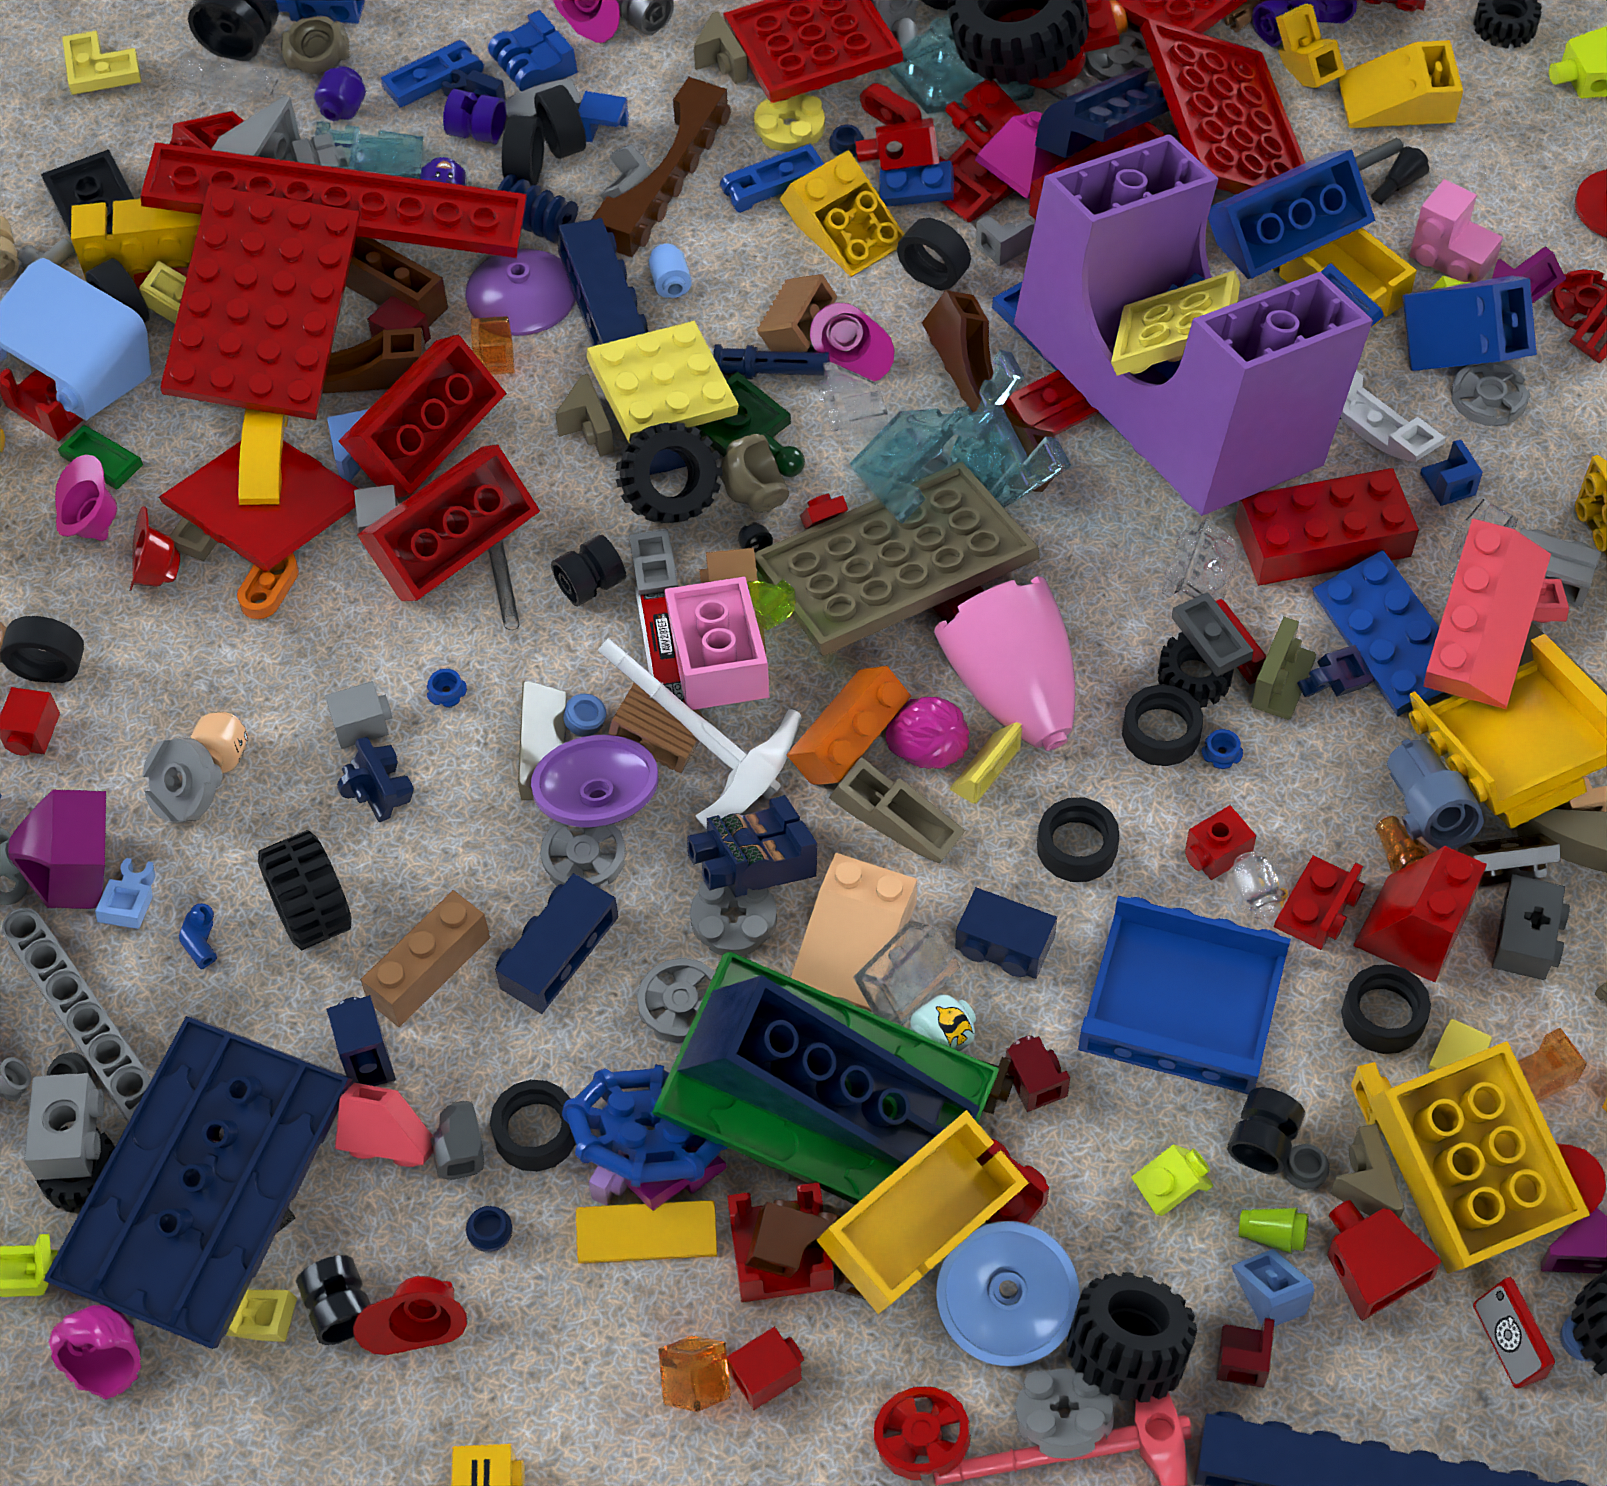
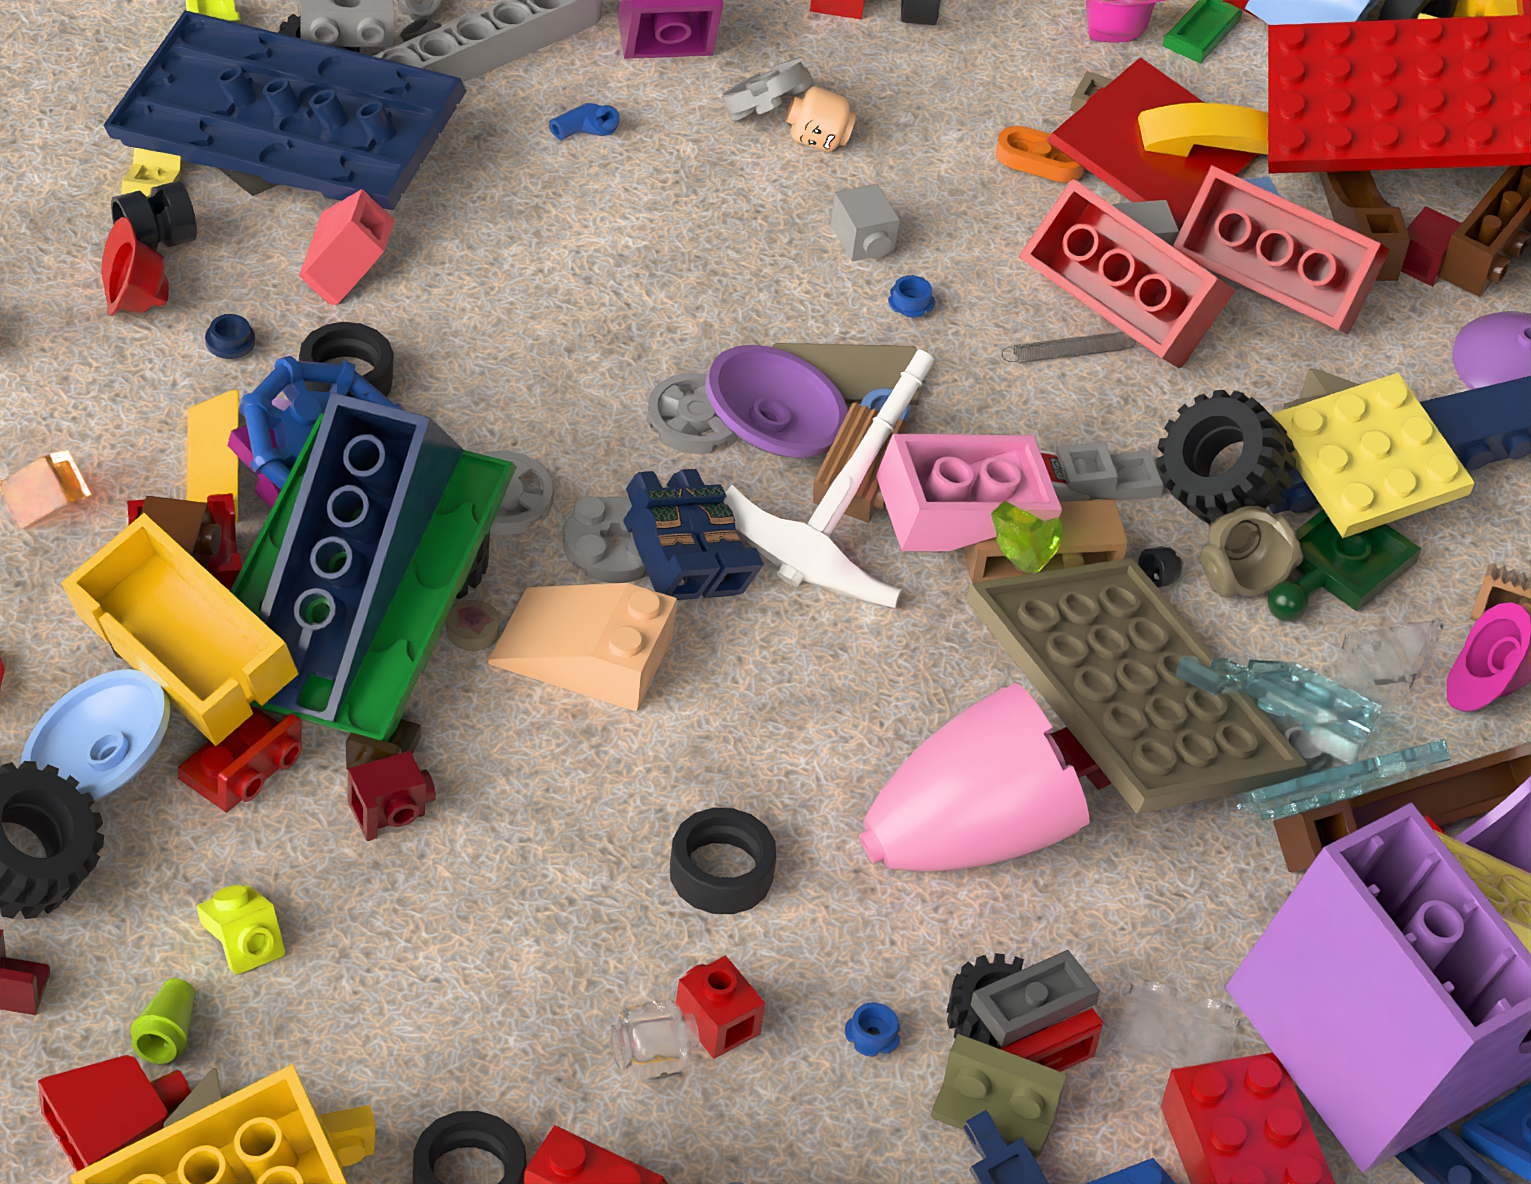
camera: 80 degrees right, 10 degrees down
dark pink hair [48,1305,141,1400] -> none
light blue plate [95,858,155,929] -> none
red piece [129,506,180,591] -> none
black tyre [258,830,352,951] -> none
dark blue brick [326,995,396,1086] -> none
dark blue hips [337,737,414,822] -> none
medium nougat brick [360,890,490,1027] -> none
dark grey rock [431,1101,484,1180] -> none
clear orange panel [471,316,515,375] -> none
dark blue brick [495,873,619,1014] -> none
black wheel [551,534,626,607] -> none
dark blue pin [713,344,830,379] -> none
red brick [726,1326,804,1410] -> none
orange brick [786,665,911,785] -> none
red plate [799,493,849,529] -> none
dark tan slope [829,757,966,864] -> none
clear brick [853,920,960,1025] -> none
dark pink hair [885,697,970,769] -> none
light aqua head [909,994,976,1051] -> none
light yellow slope [950,722,1022,804] -> none
dark blue brick [955,887,1057,979] -> none
blue panel [1078,896,1291,1095] -> none
black tyre [1122,684,1203,766] -> none
black wheel [1227,1087,1305,1174] -> none
medium blue slope [1231,1249,1315,1327] -> none
red bracket [1274,855,1365,950] -> none
dark grey plate [1283,1144,1330,1190] -> none

